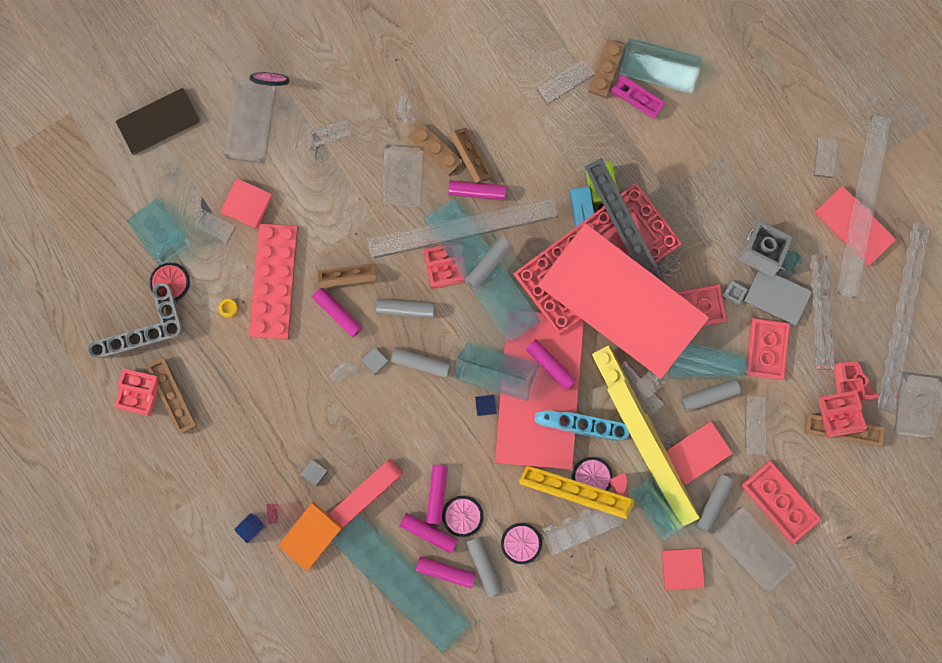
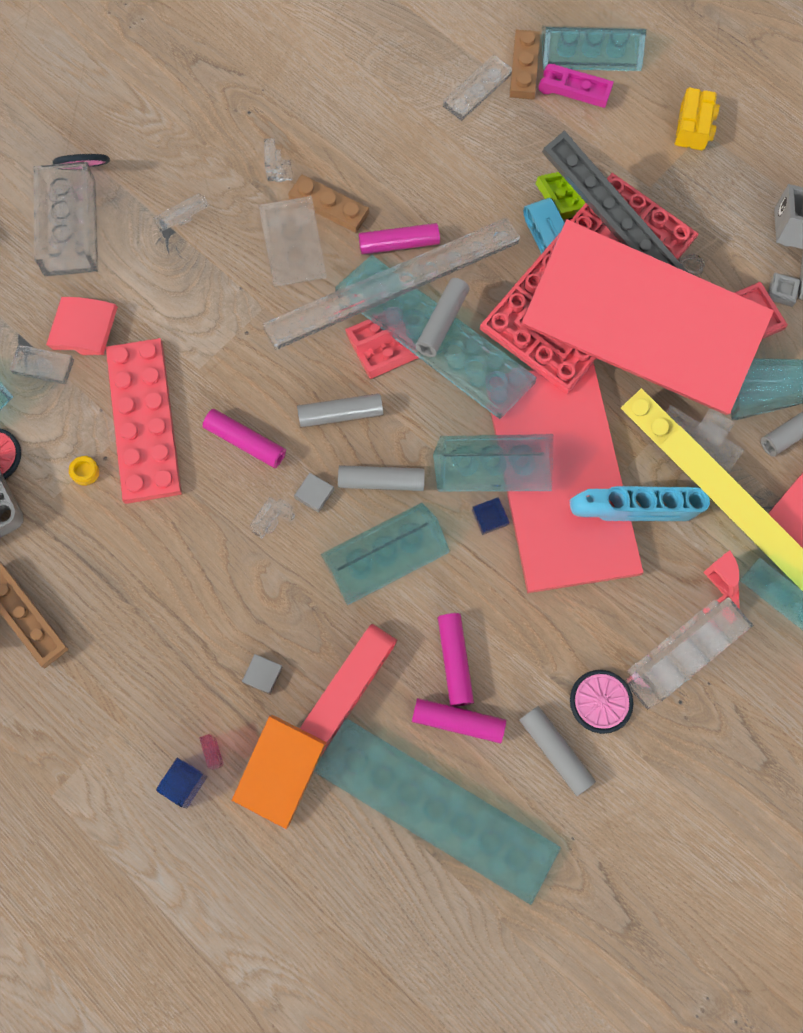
camera: 15 degrees left, 10 degrees down
medium nougat plate [318,263,377,288] -> none
dark pink piece [416,556,476,589] -> none
bright pink wheel [442,496,483,537] -> none
medium nougat plate [450,128,493,183] -> none
yellow tile [519,466,634,519] -> none
dark pink piece [525,339,577,391] -> none
bright pink wheel [572,457,613,491] -> none
none -> clear light blue slope [321,503,450,605]
none -> yellow brick [674,87,720,151]

